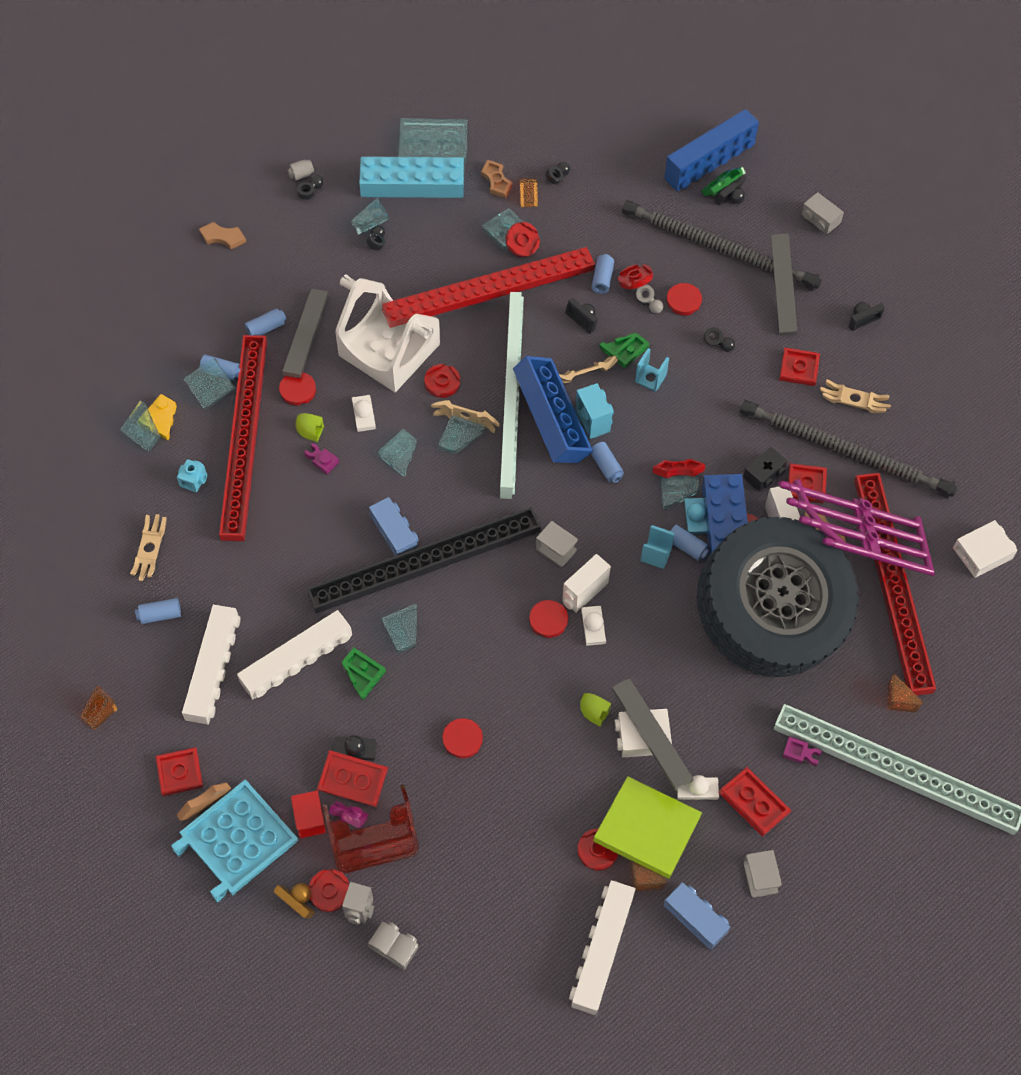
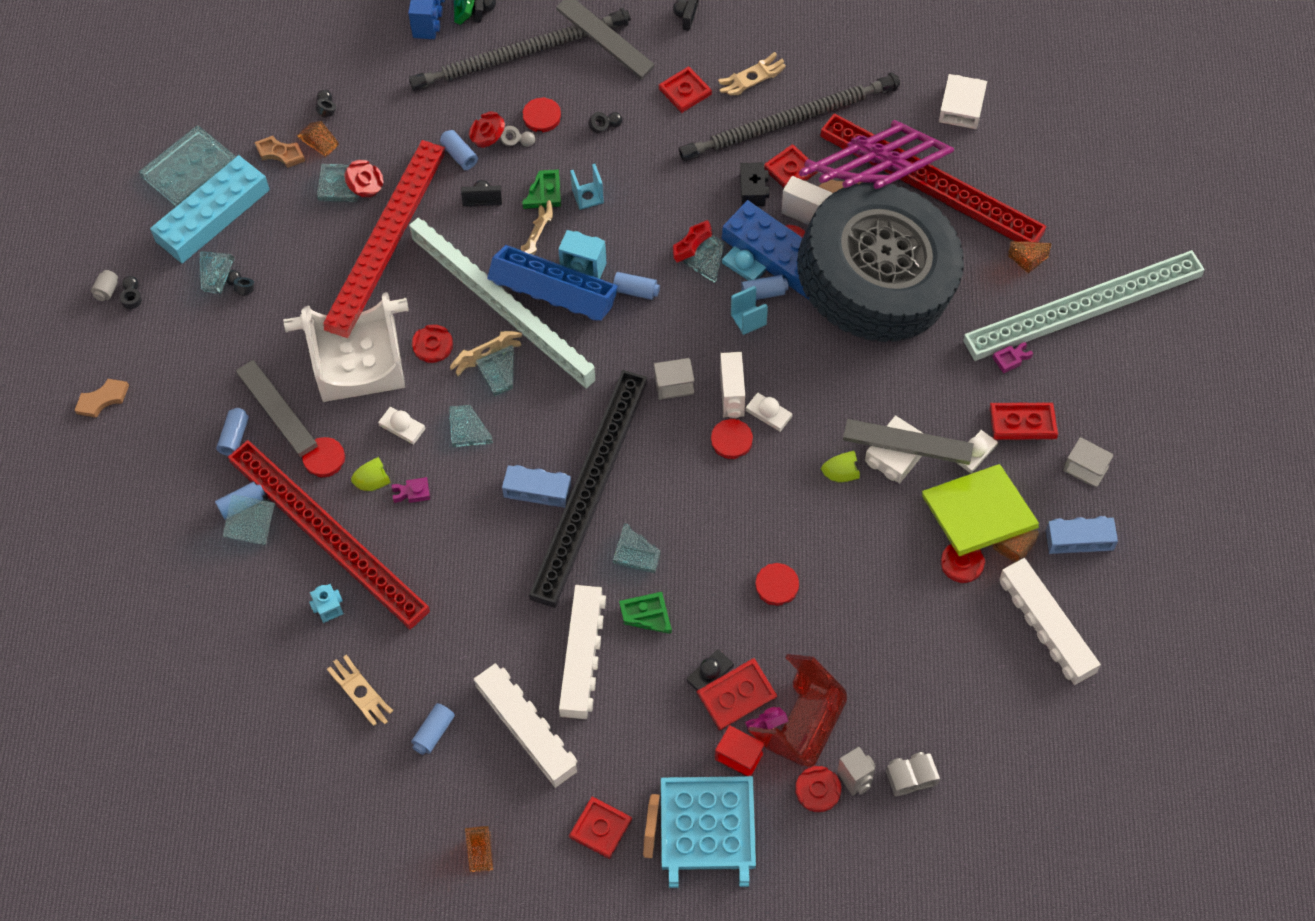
camera: 45 degrees left, 0 degrees up
clear light blue wing [120,401,160,452] -> none
yellow wing [138,394,177,441] -> none
pearl gold tile [274,883,316,918] -> none

